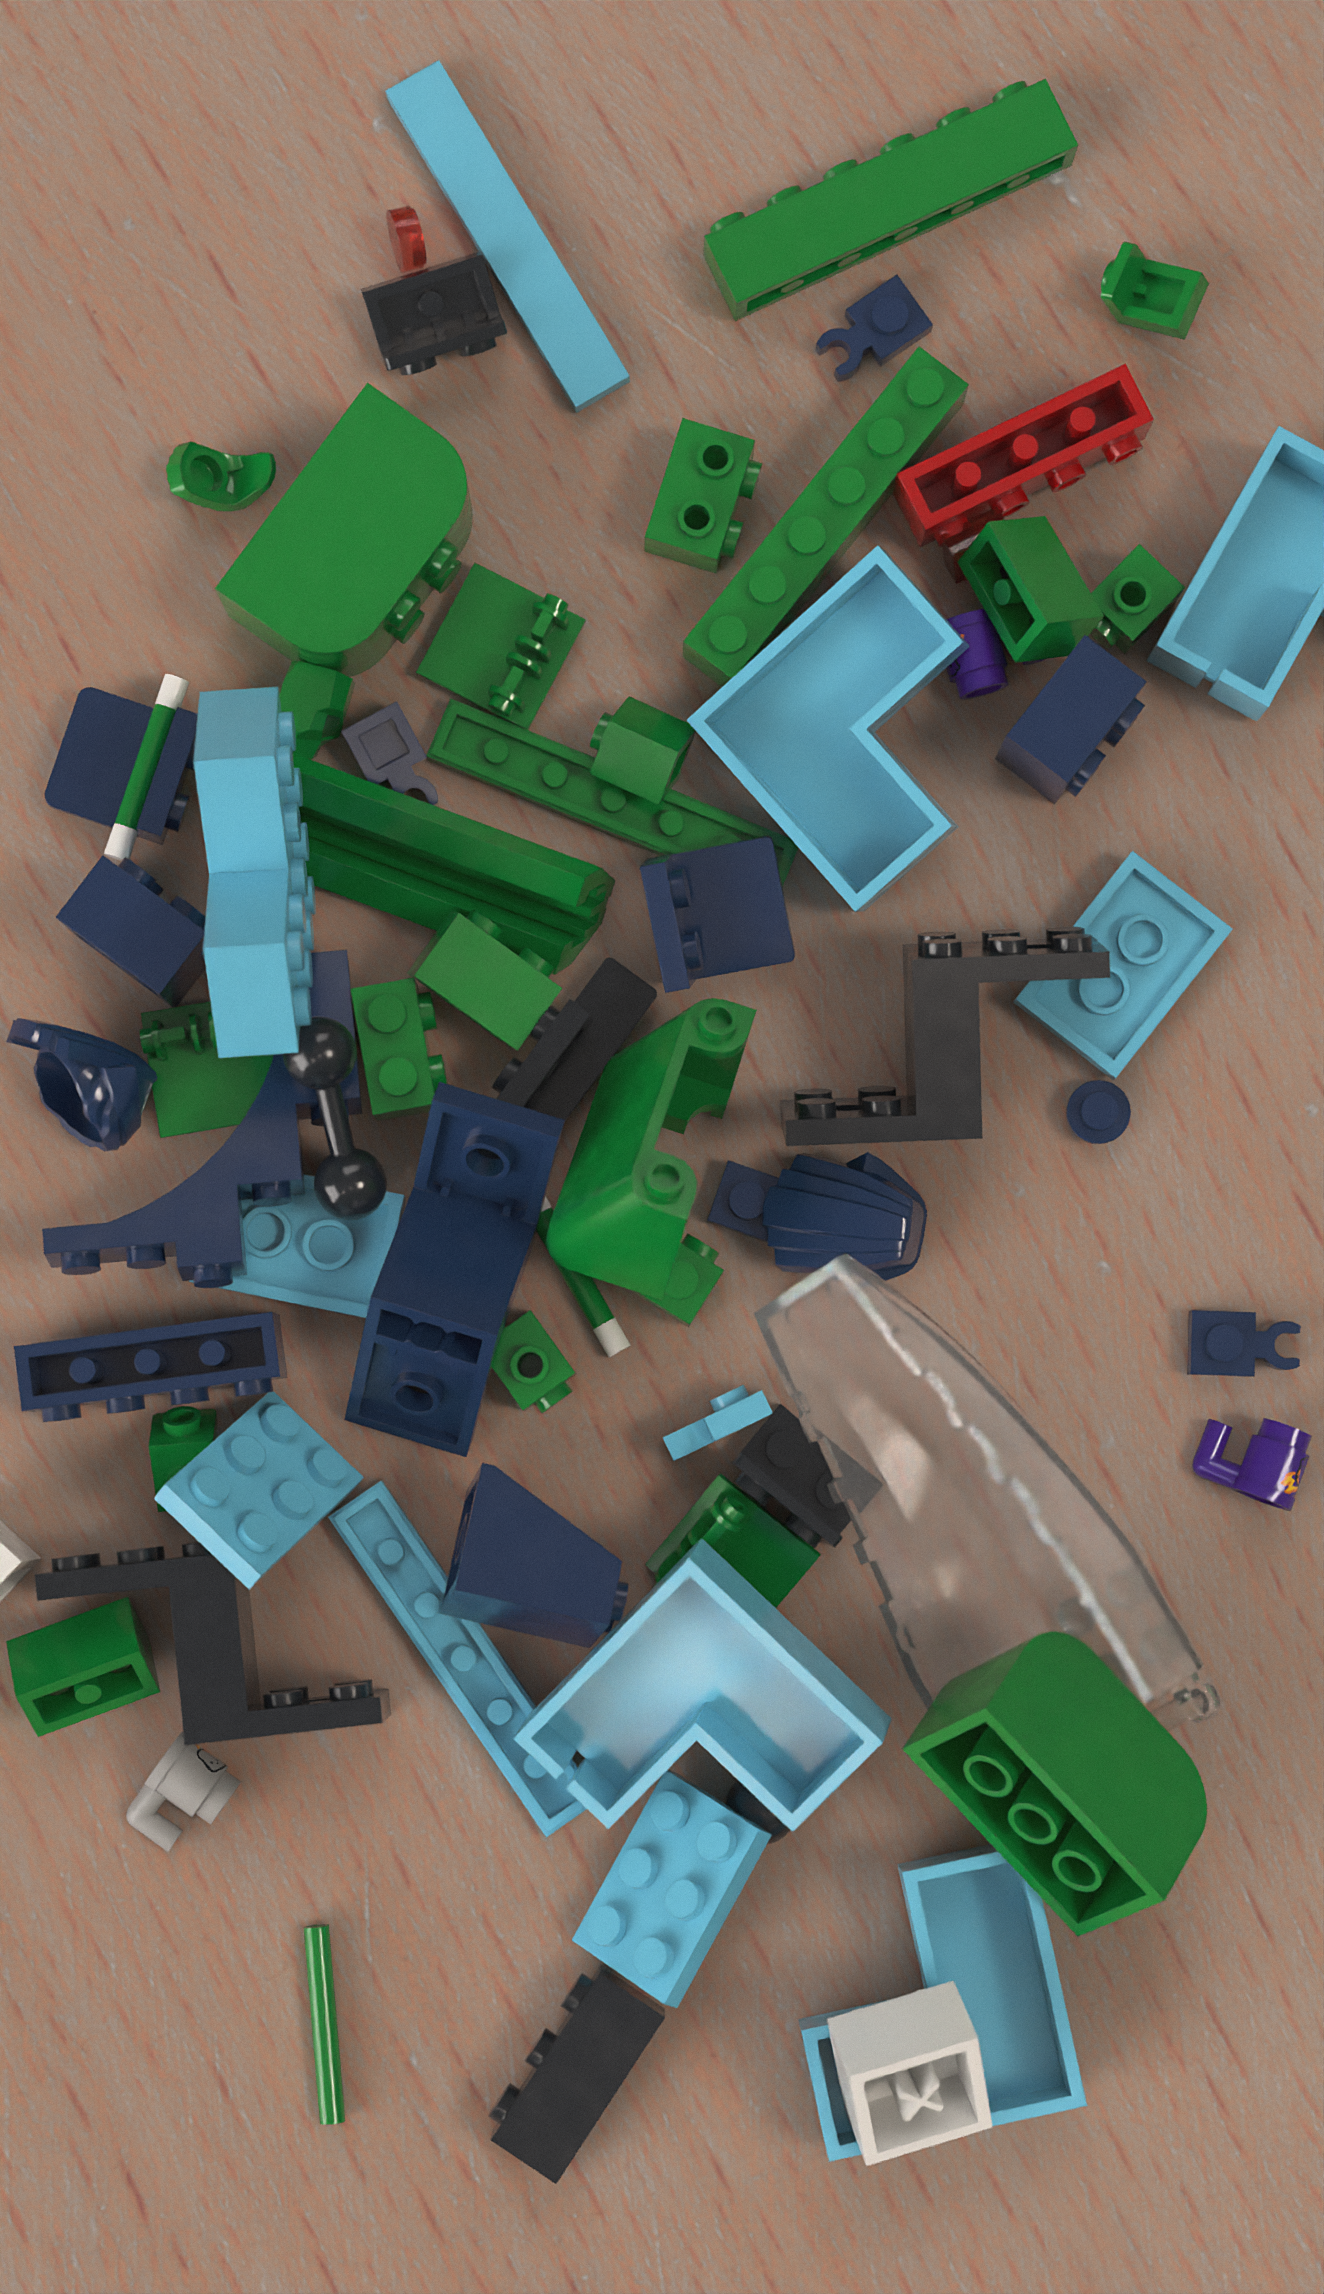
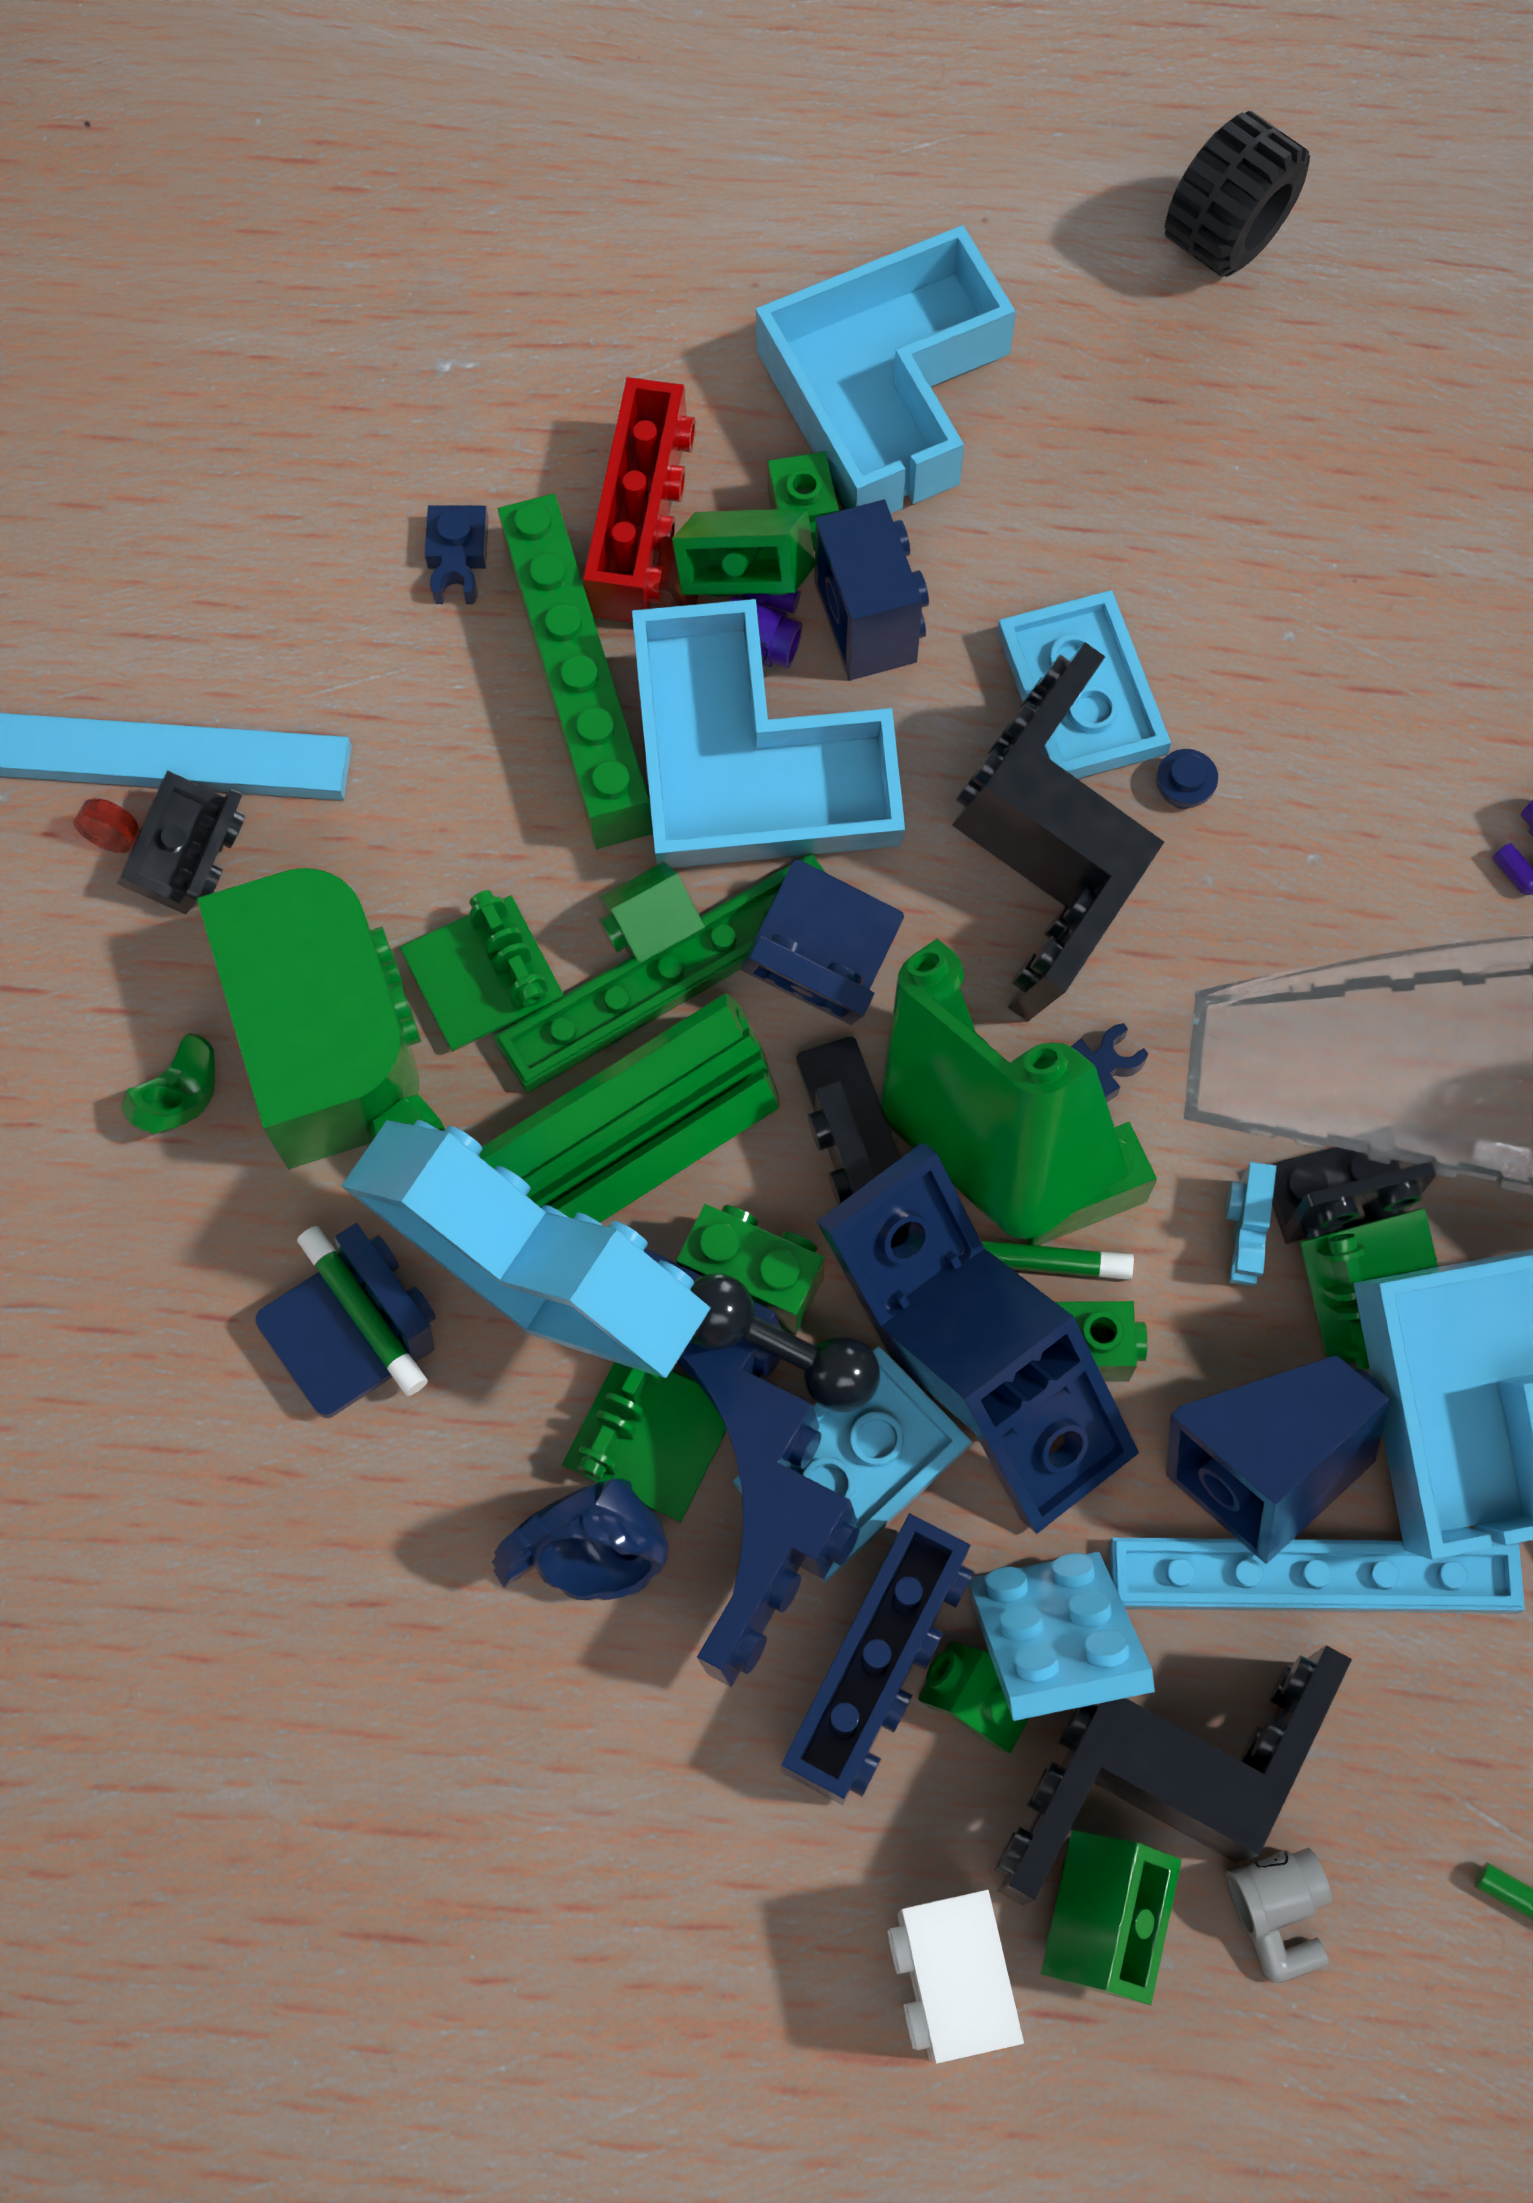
camera: 50 degrees left, 15 degrees down
dark blue brick [56,855,206,1007] -> none
dark blue plate [341,701,438,805] -> none
green brick [407,909,562,1051] -> none
green brick [645,418,763,573] -> none
green brick [703,78,1078,321] -> none
dark blue hair [763,1152,927,1290] -> none
green bracket [1101,241,1209,340] -> none
dark blue plate [1187,1310,1301,1377] -> none

